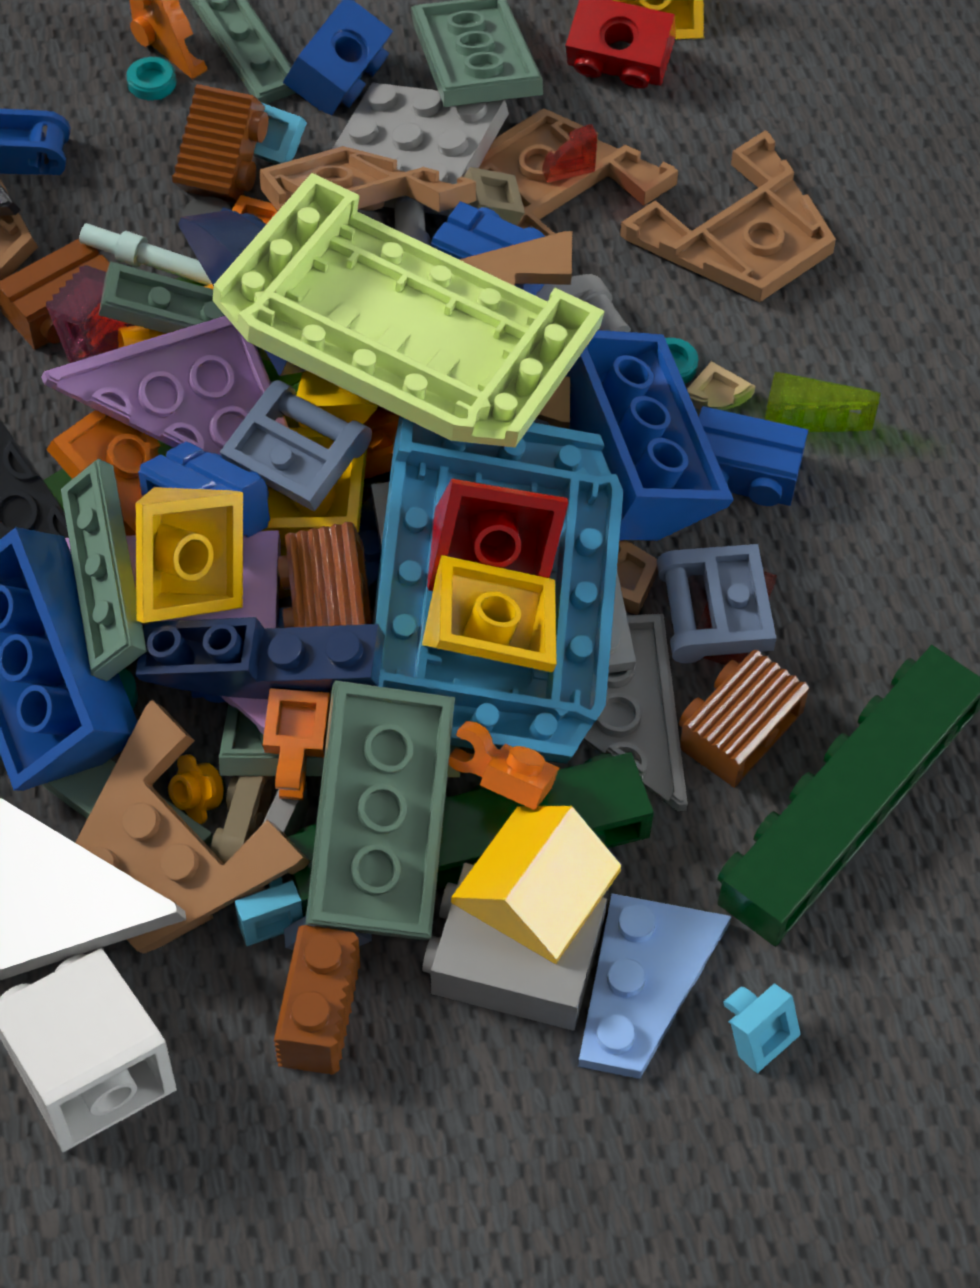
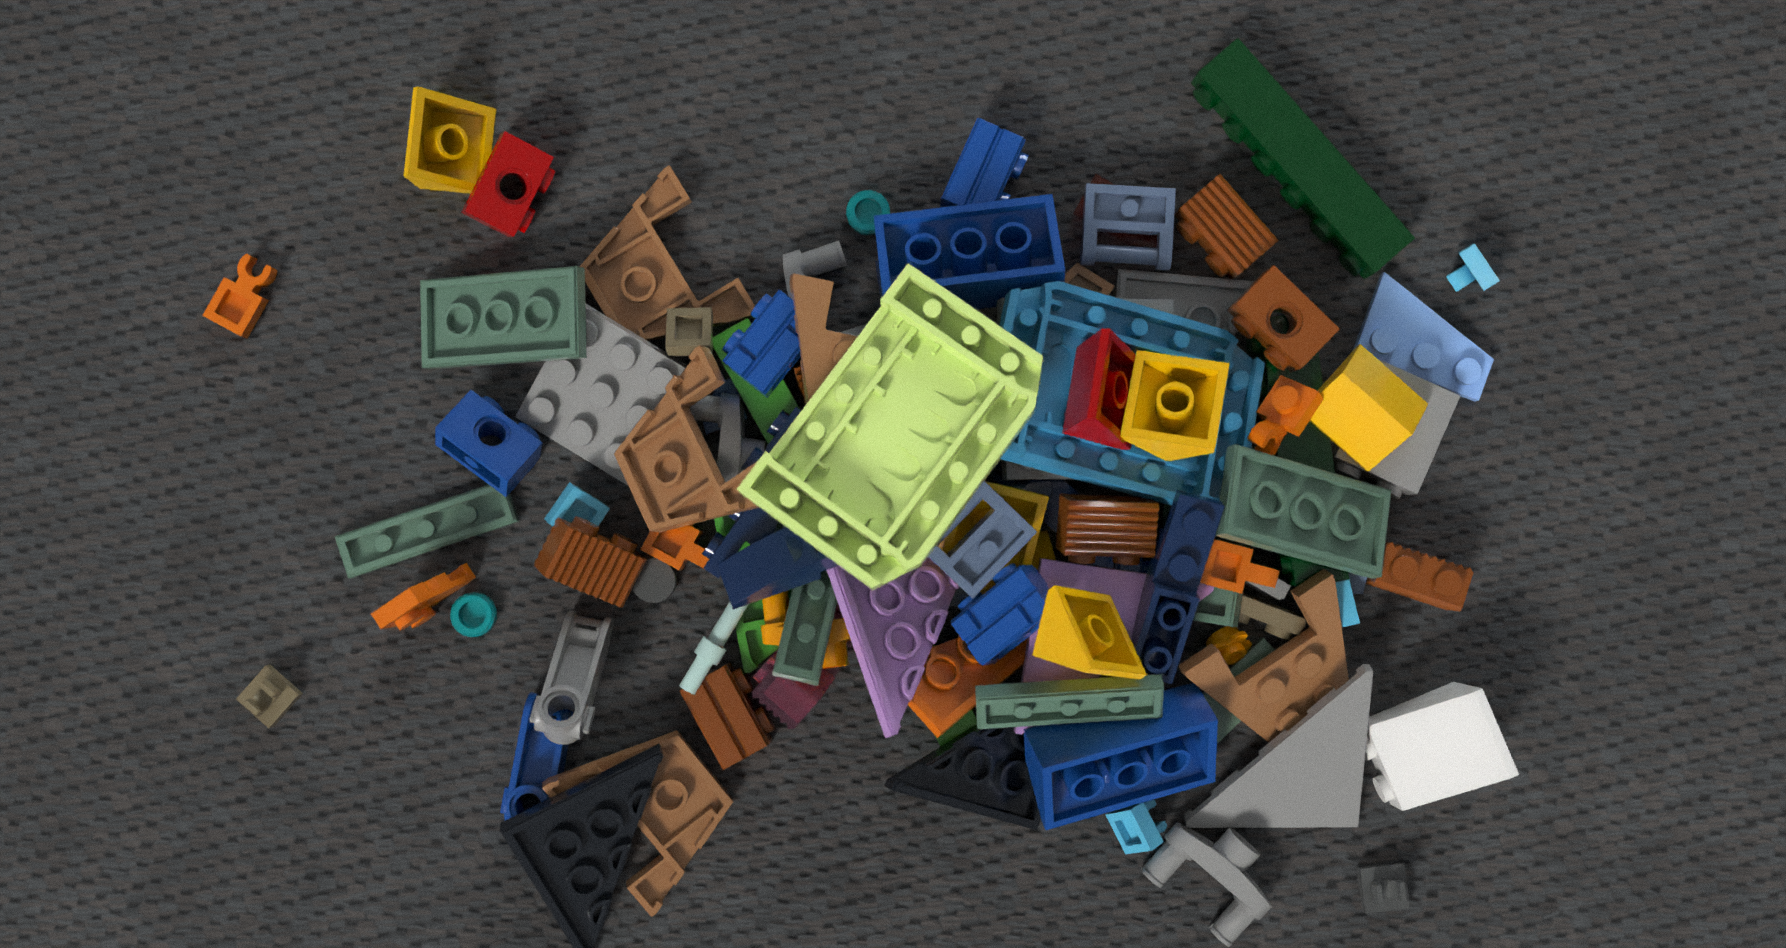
camera: 80 degrees left, 30 degrees up
clear red tile [542,124,598,183] -> none
medium nougat wing [620,130,836,302] -> none
tan tile [687,361,755,410] -> none
clear neon green slope [765,372,881,432] -> none
none -> light grey piece [530,609,614,745]
none -> dark orange brick [1227,265,1340,373]

